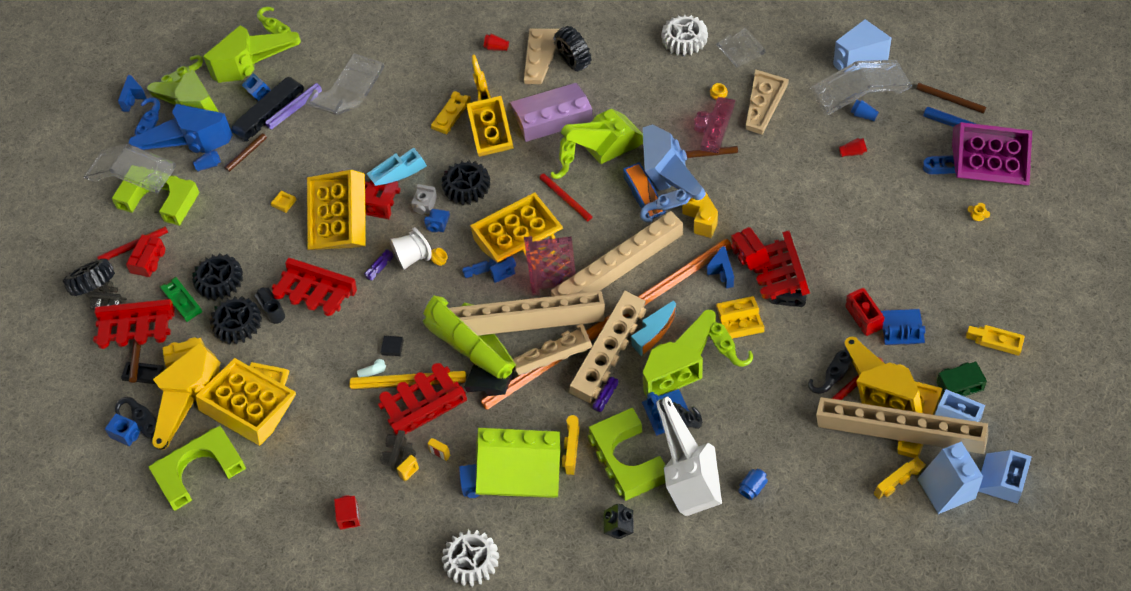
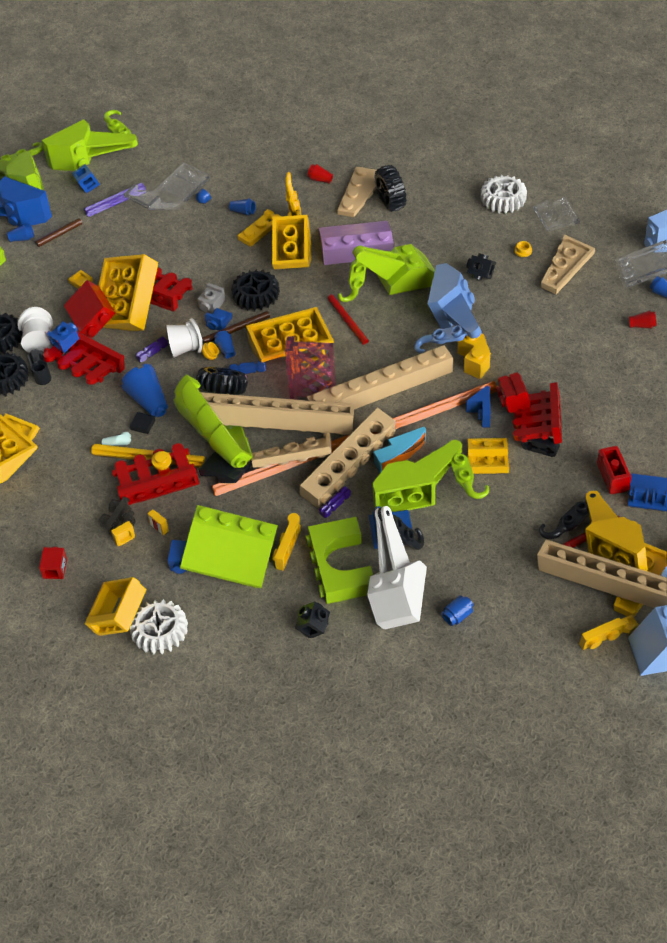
camera: 10 degrees right, 5 degrees down
black beam [231,77,304,142] -> none
medium azure slope [367,148,427,186] -> none
blue bracket [490,256,516,283] -> none
slope [623,162,666,219] -> none
reddish brown bar [685,146,738,158] -> none
clear pink plate [694,97,735,153] -> none
none -> white hat [17,307,53,353]
none -> blue brick [46,321,80,353]
none -> red brick [64,280,116,338]
none -> yellow window [85,577,146,636]
none -> blue cone [121,364,168,417]
none -> yellow plate [151,451,172,470]
none -> blue hinge [196,189,211,204]
none -> black gear [196,367,248,395]
none -> reddish brown bar [202,311,270,344]
none -> blue cone [214,331,236,359]
none -> blue cone [229,198,256,216]
none -> black brick [466,253,496,280]

